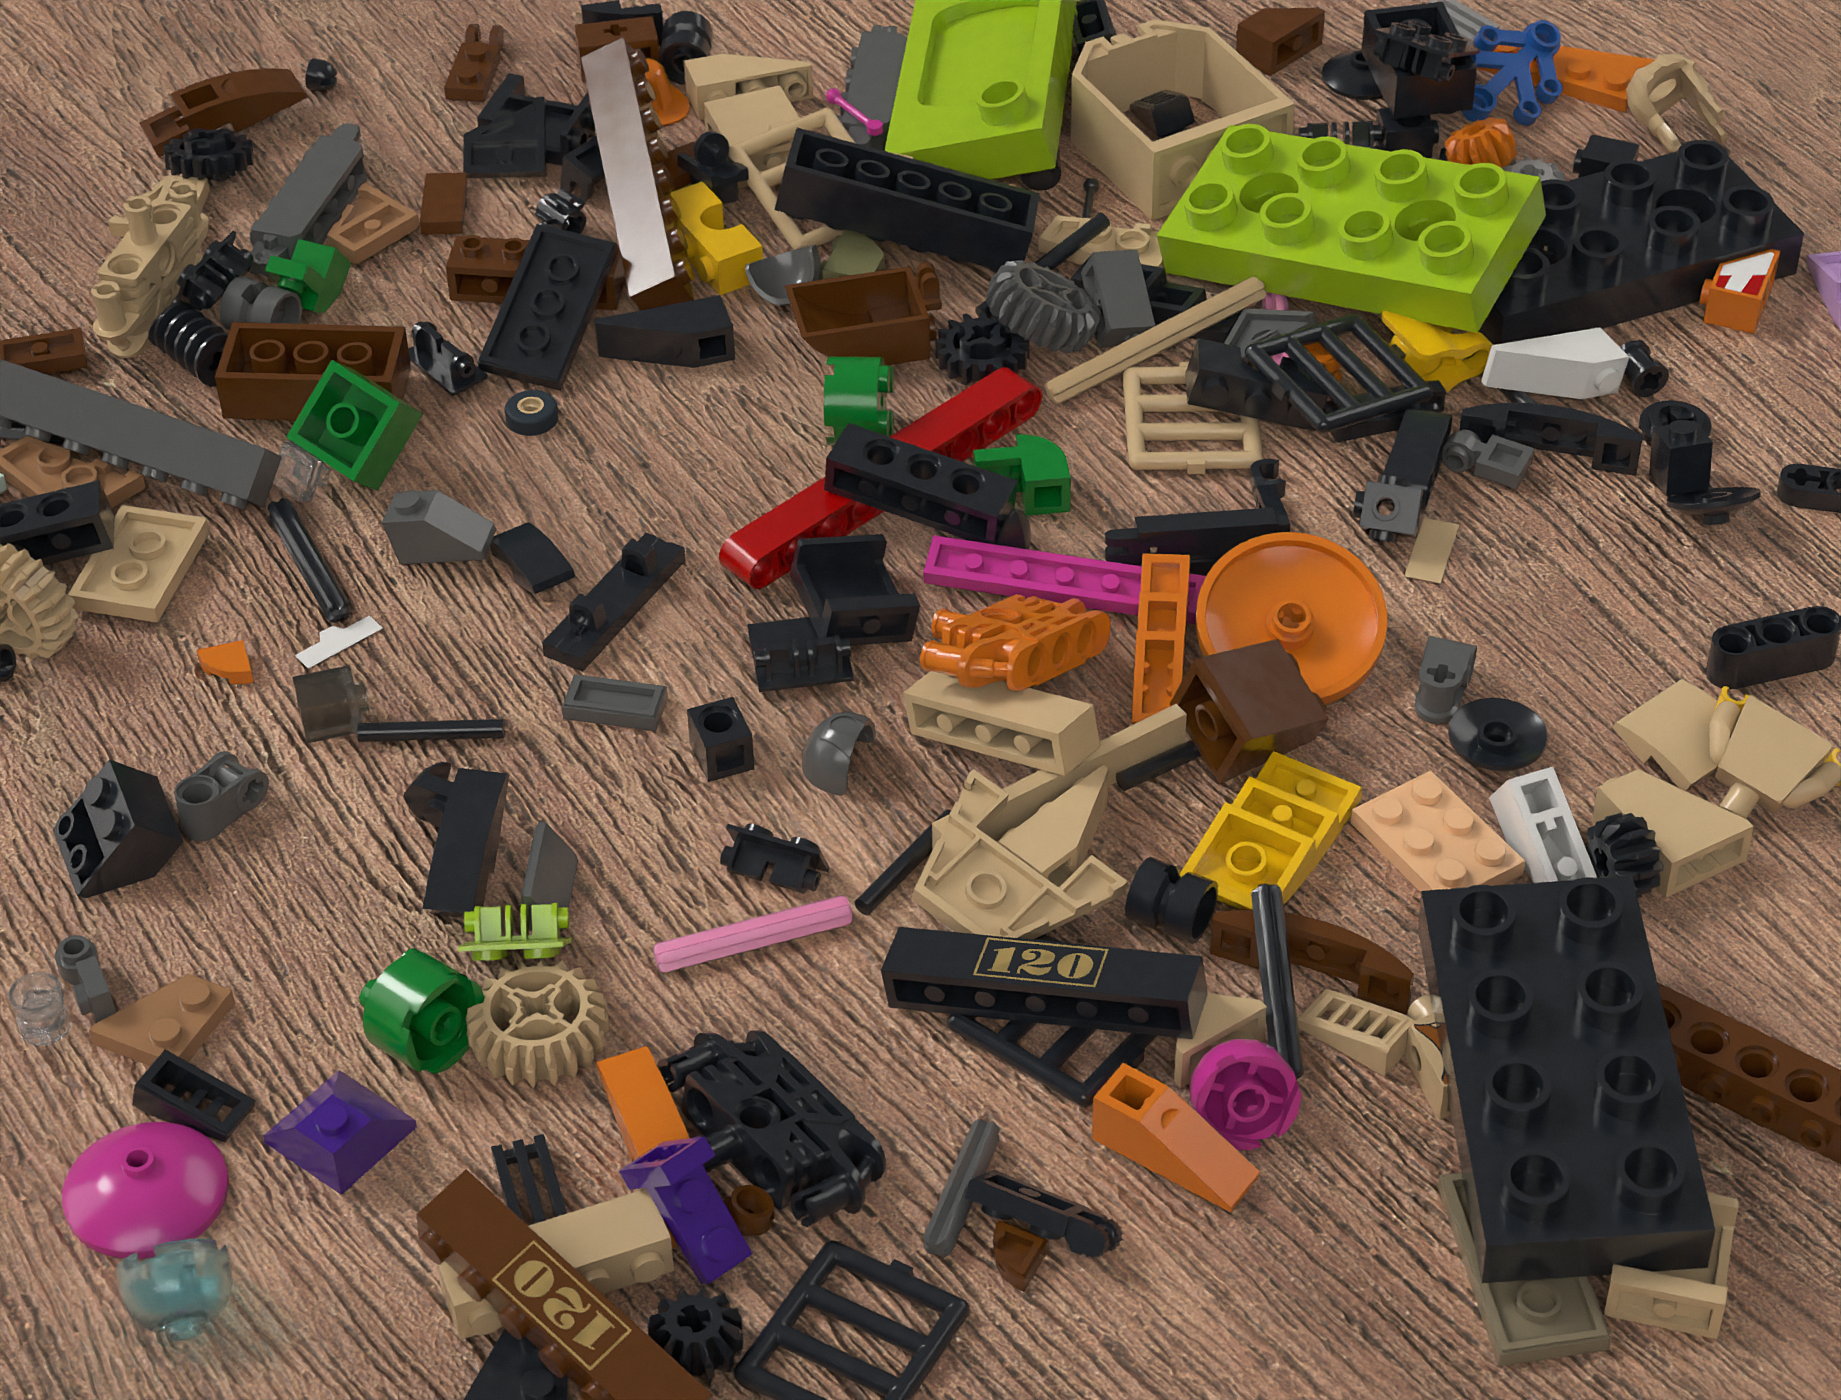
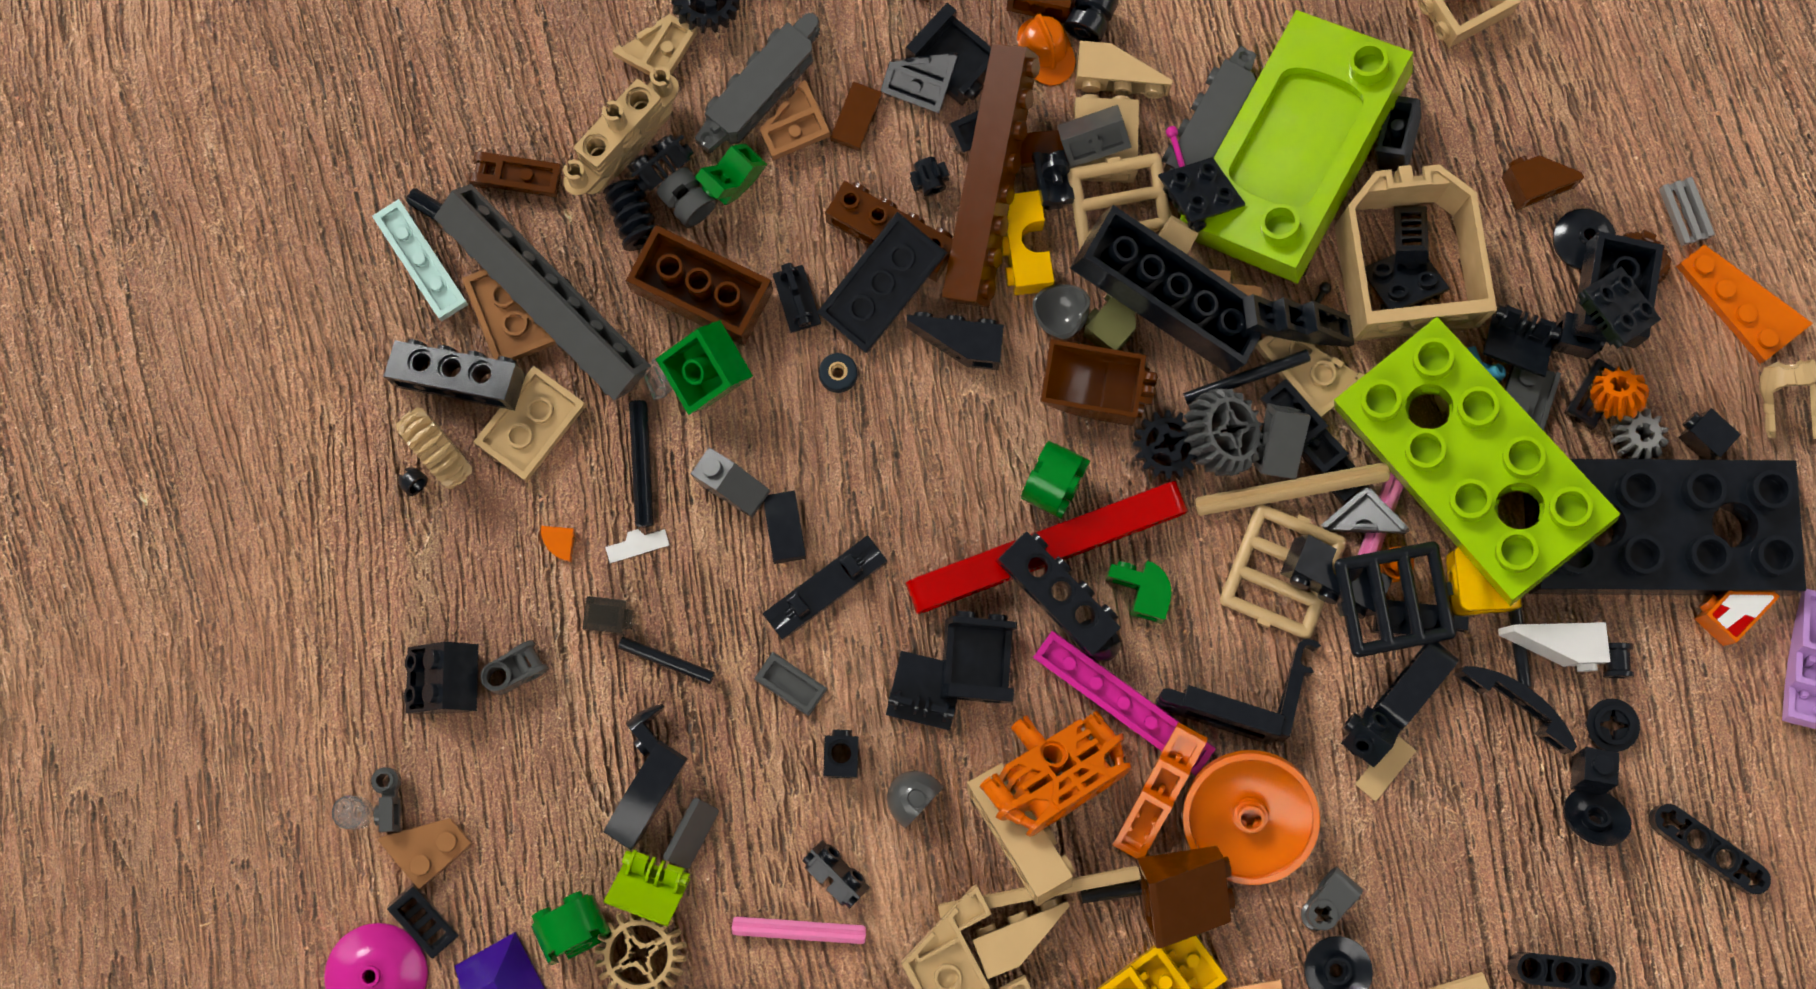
camera: 20 degrees right, 35 degrees up
black bar [854,809,951,915] -> none
dark grey plate [1442,429,1535,489] -> none
blue plant [1461,20,1563,126] -> none
none -> dark grey hinge [1057,105,1132,168]
none -> black hinge [1158,157,1245,232]
none -> black slope [1243,294,1354,347]

